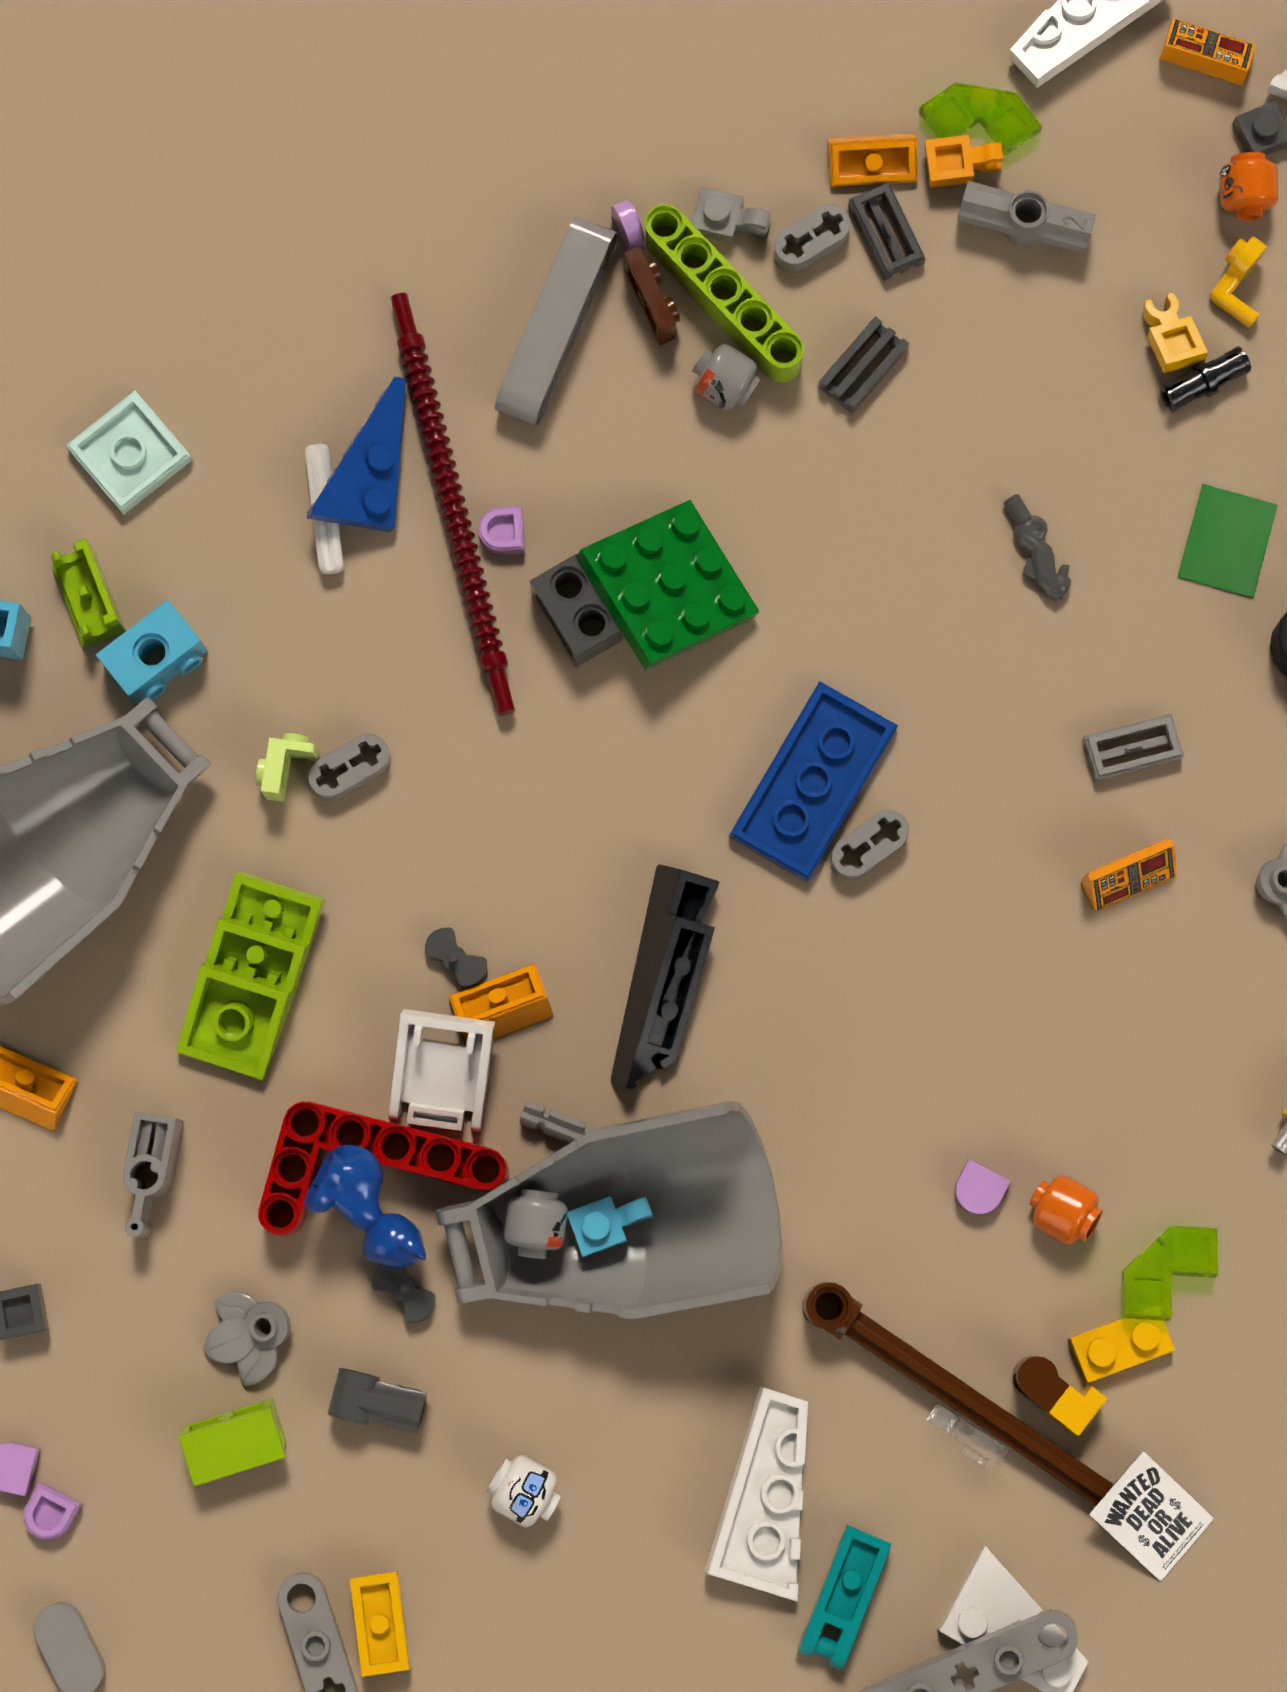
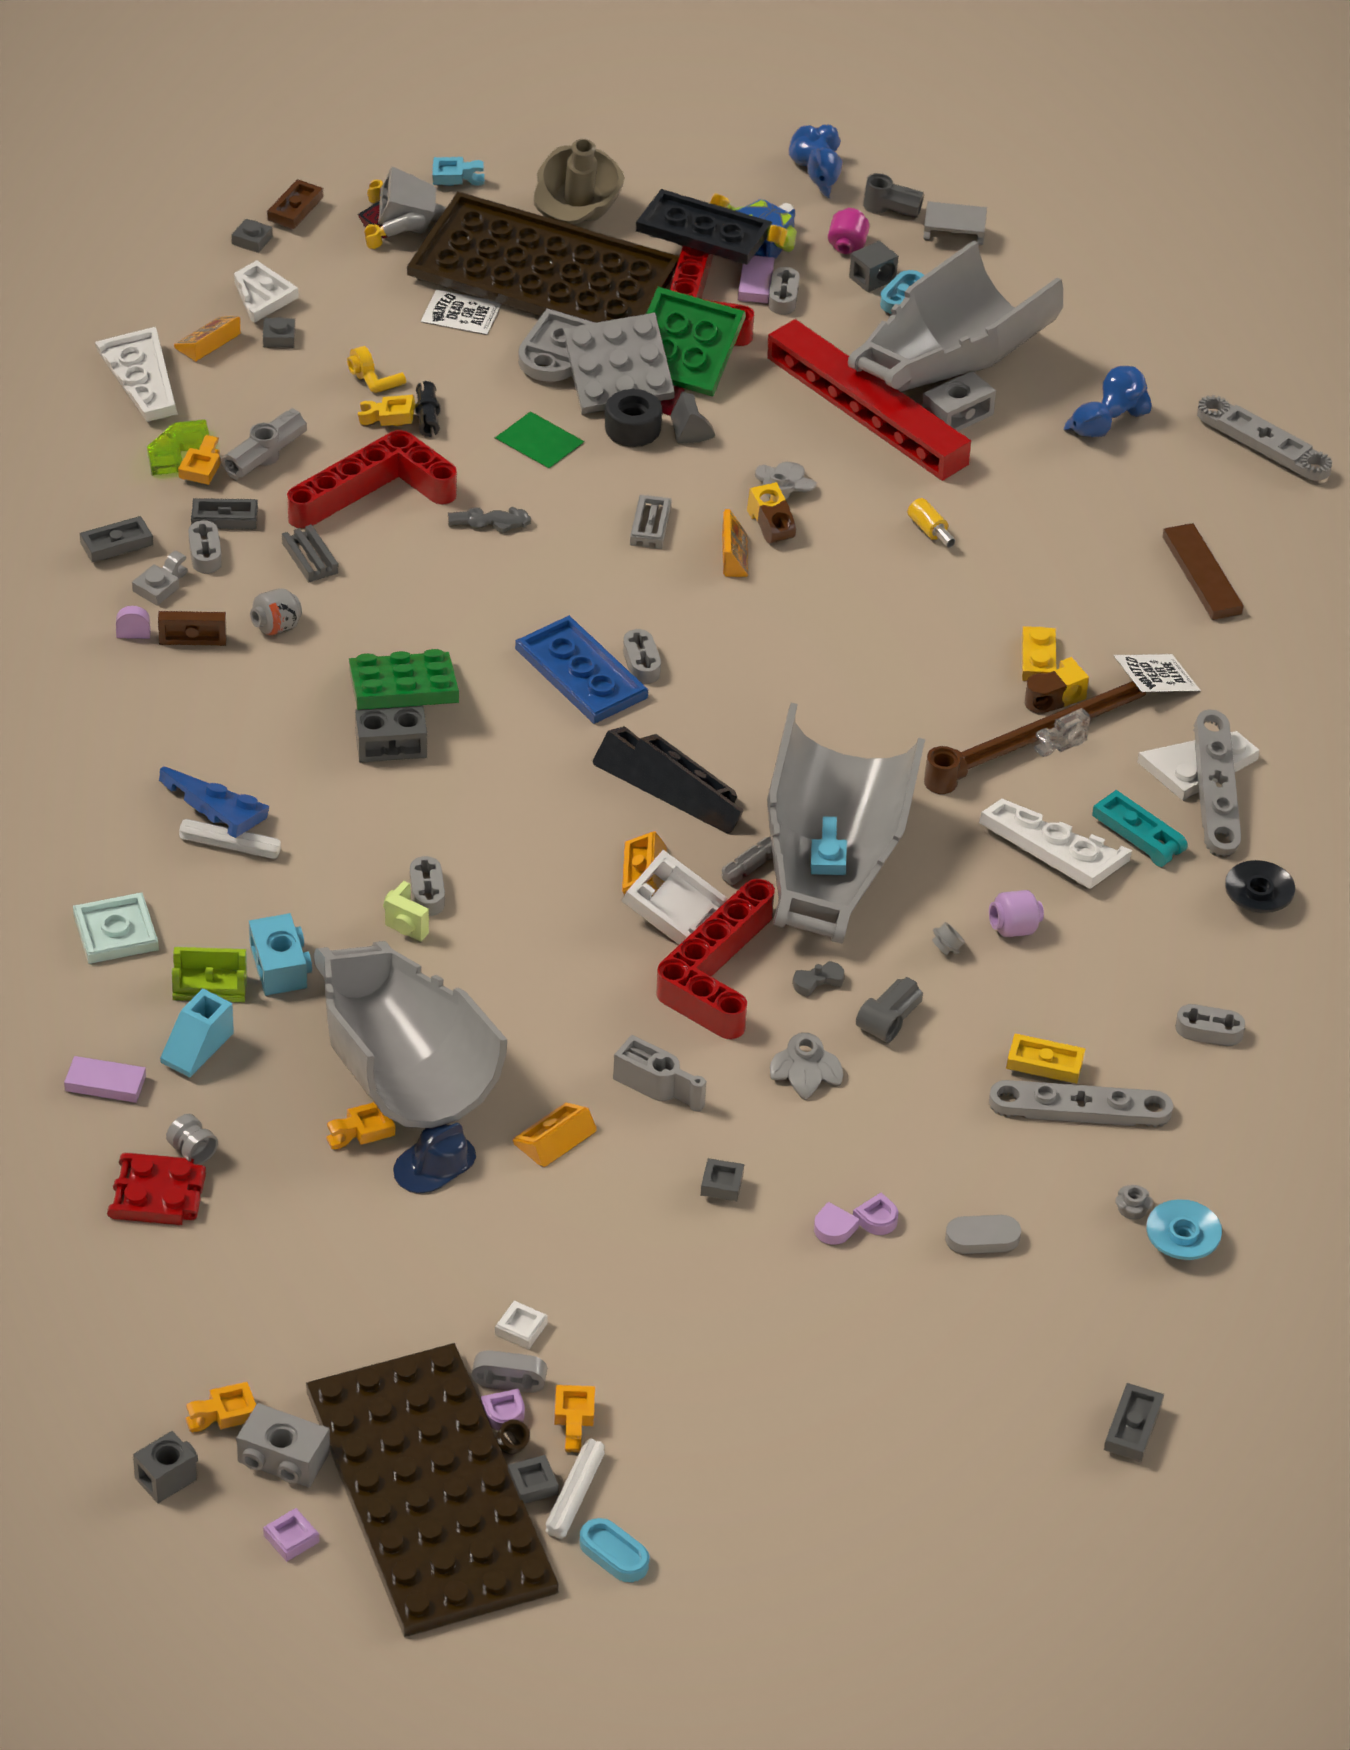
camera: 70 degrees left, 35 degrees down
lime slope [175,871,326,1081] -> none
lime hinge [178,1398,286,1486] -> none
blue animal [302,1145,426,1269] -> none
dark red hose [391,293,515,716] -> none
dark grey piece [425,927,487,988] -> none
lavender tile [478,506,525,555] -> none
white head [487,1455,561,1528] -> none
light grey beam [495,216,618,426] -> none
light grey head [503,1189,568,1259] -> none
lime beam [645,204,804,383] -> none
light orange slope [827,133,918,187] -> none
lavender tile [955,1159,1010,1215] -> none
orange head [1029,1175,1103,1245] -> none
clear neon green tile [1122,1225,1218,1321] -> none
orange head [1219,152,1279,221] -> none
none -> dark grey plate [80,516,153,562]
none -> red beam [287,430,457,529]
none -> reddish brown leg [747,482,796,543]
none -> light grey plate [932,922,965,955]
none -> lavender head [989,890,1044,937]

